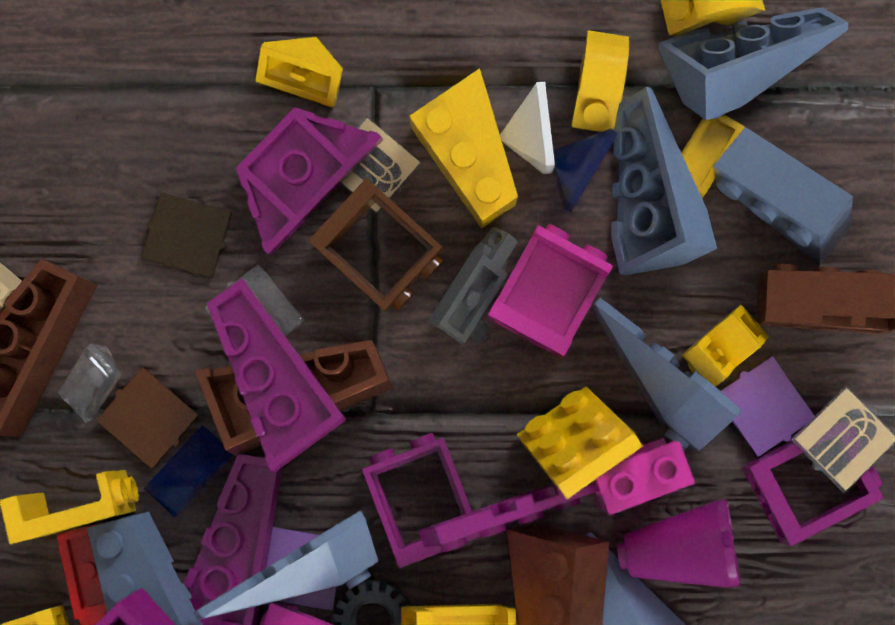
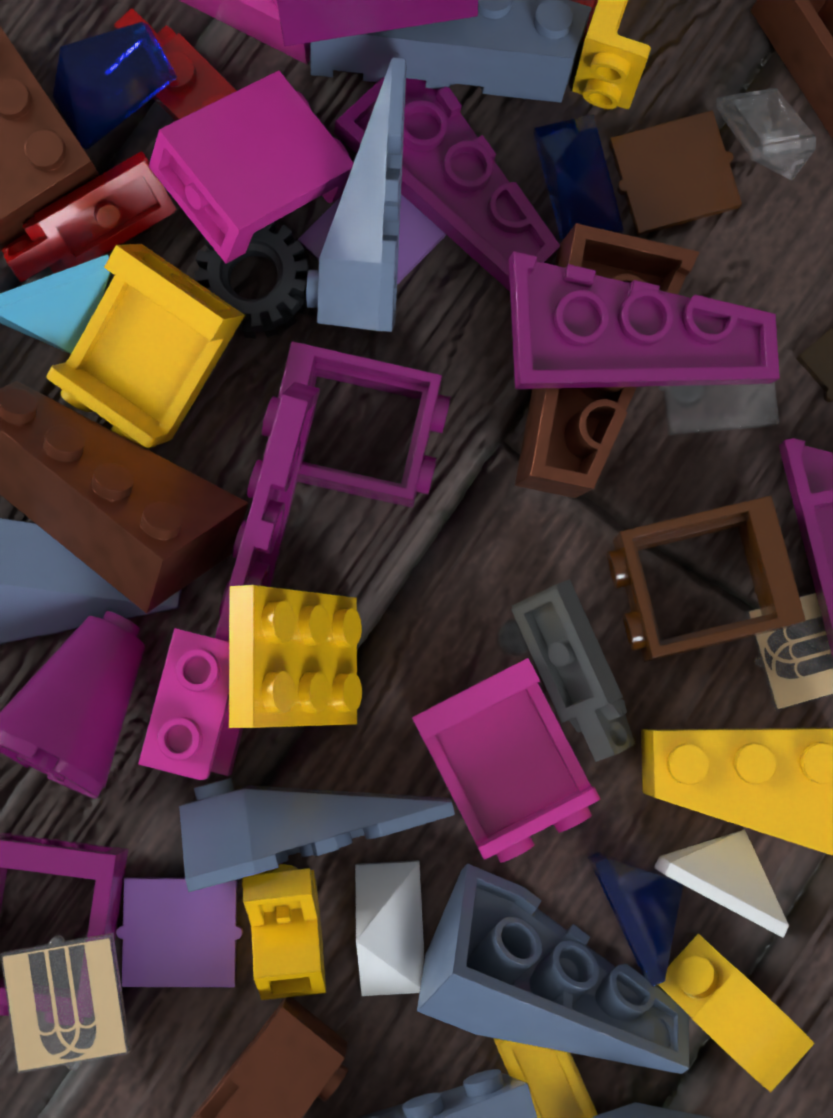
camera: 120 degrees right, 0 degrees up
none -> white slope [355,860,425,996]

